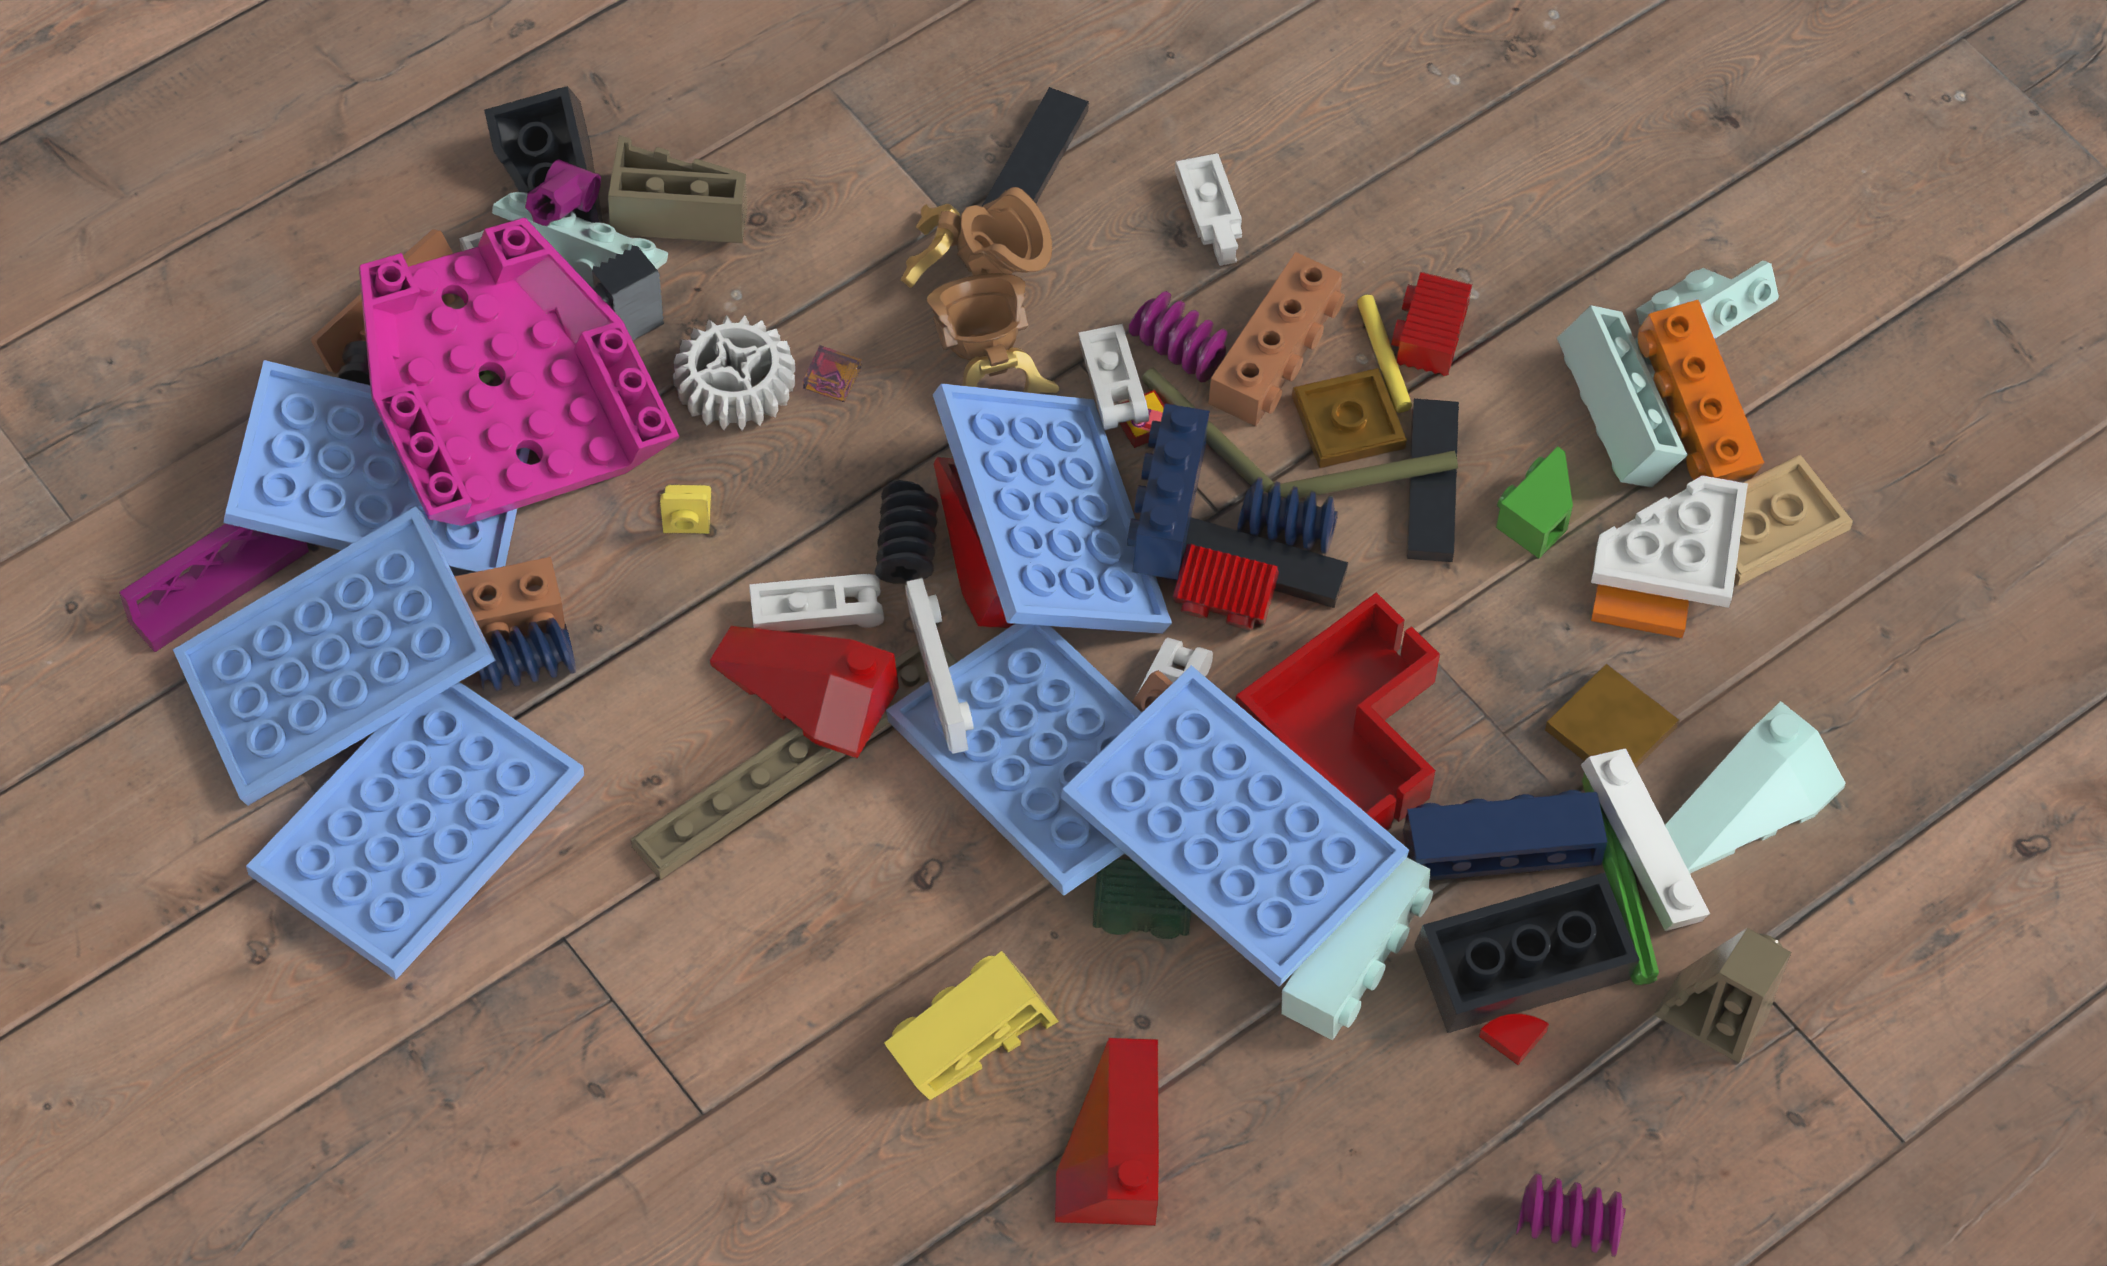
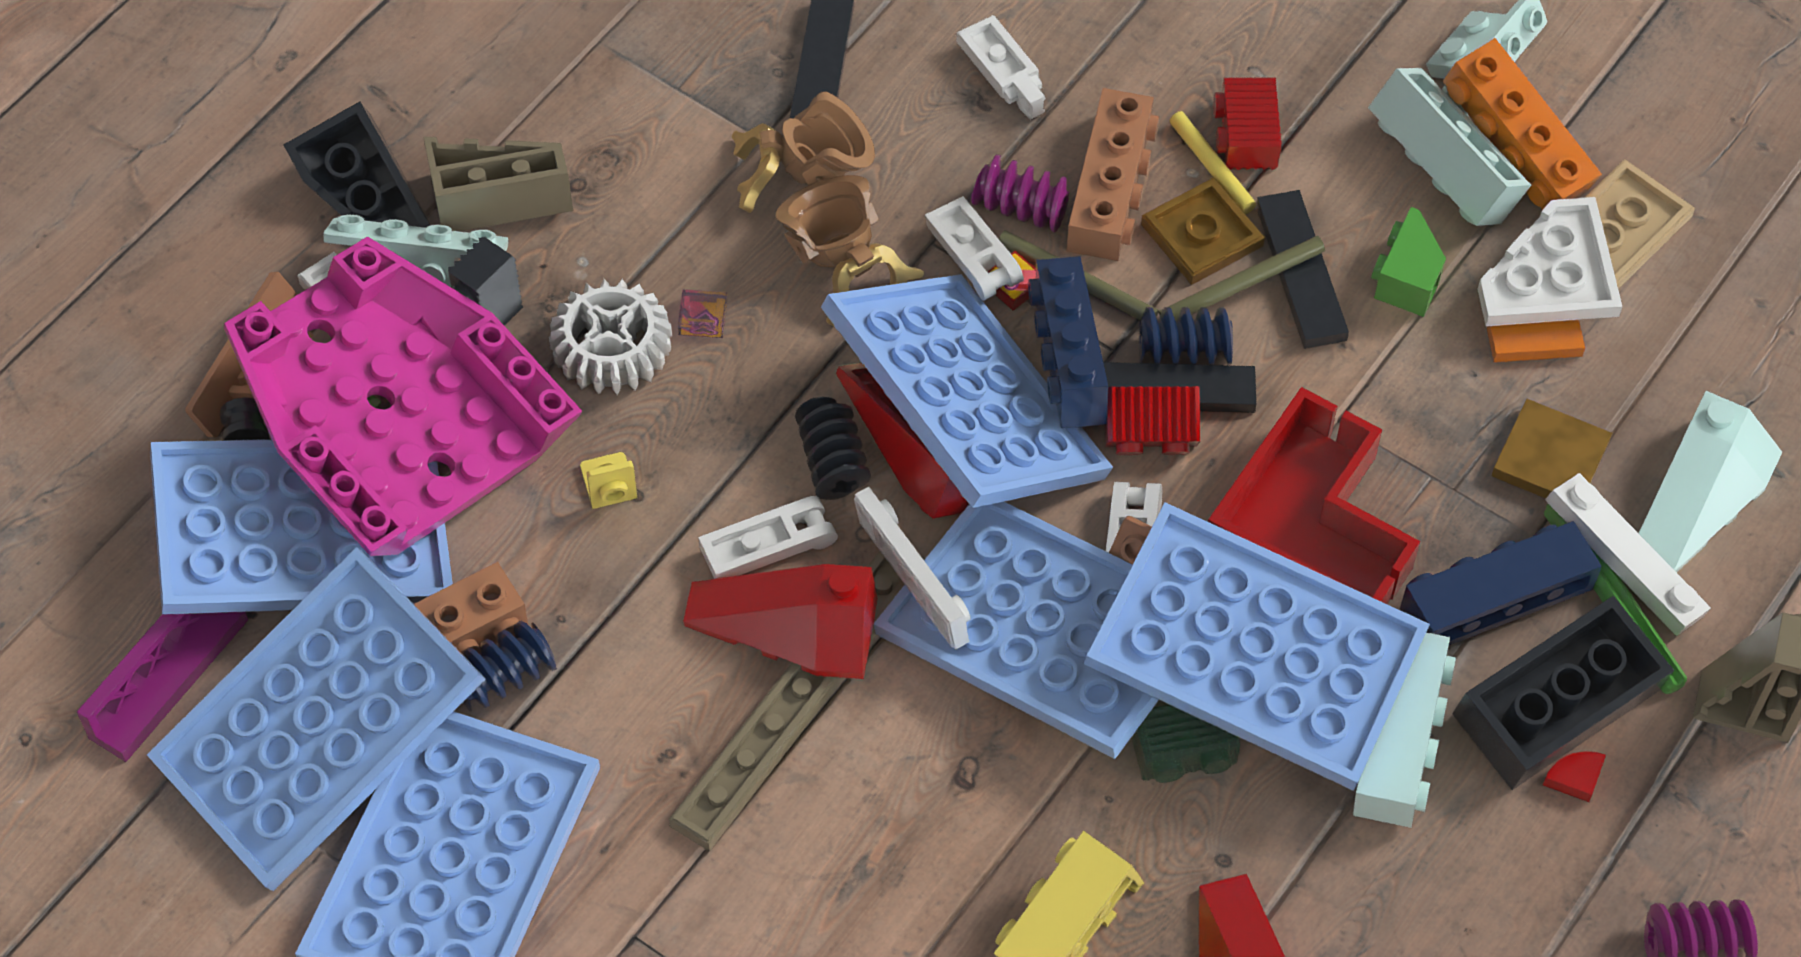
camera: 15 degrees left, 0 degrees up
magenta piece [525,160,601,227] -> none

